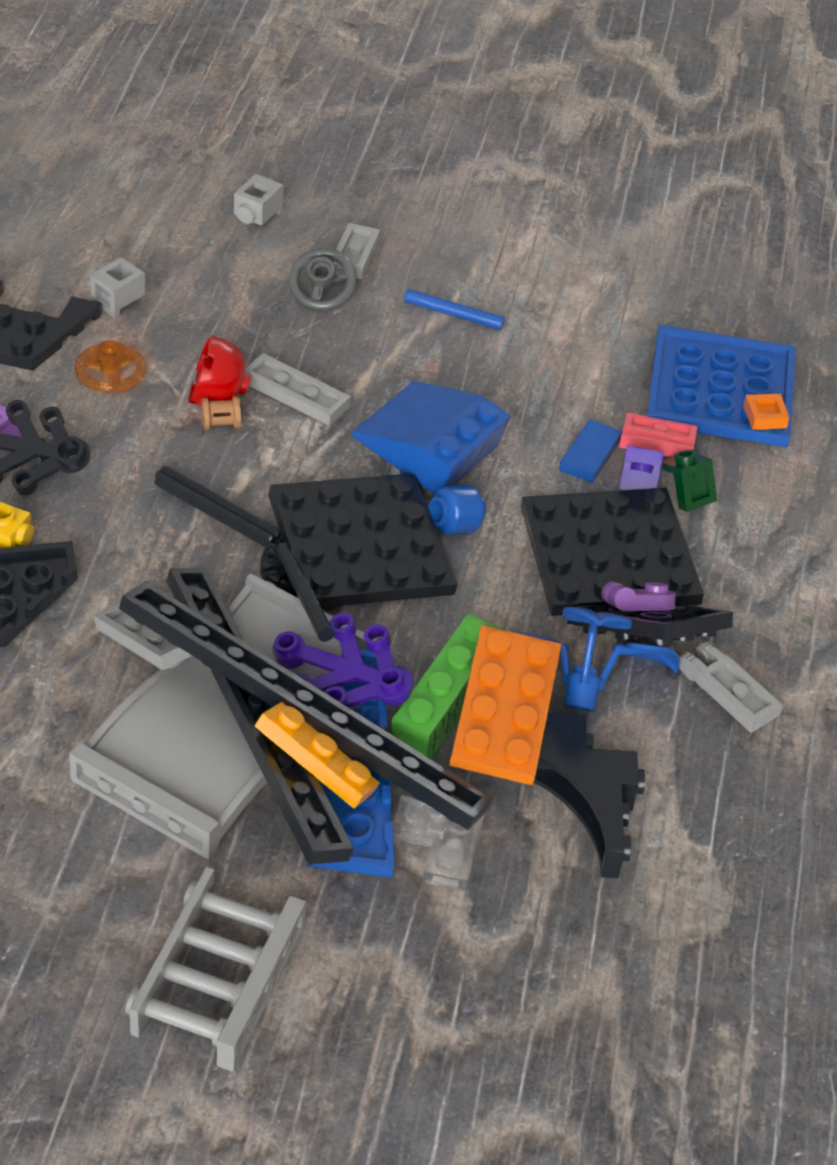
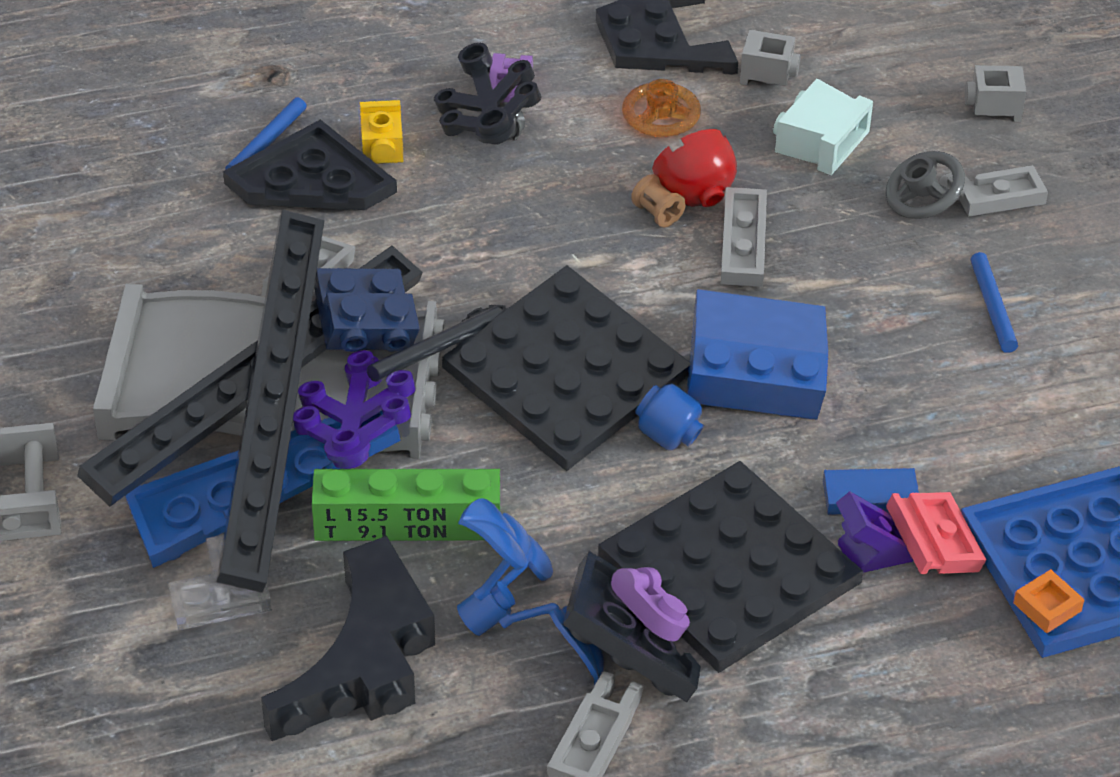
camera: 65 degrees right, 0 degrees up
black axle [155,466,281,548] -> none
light orange plate [255,702,380,809] -> none
orange plate [449,625,561,785] -> none
dark green bracket [662,450,717,512] -> none
none -> dark blue plate [314,268,420,352]
none -> light aqua hips [773,79,873,175]

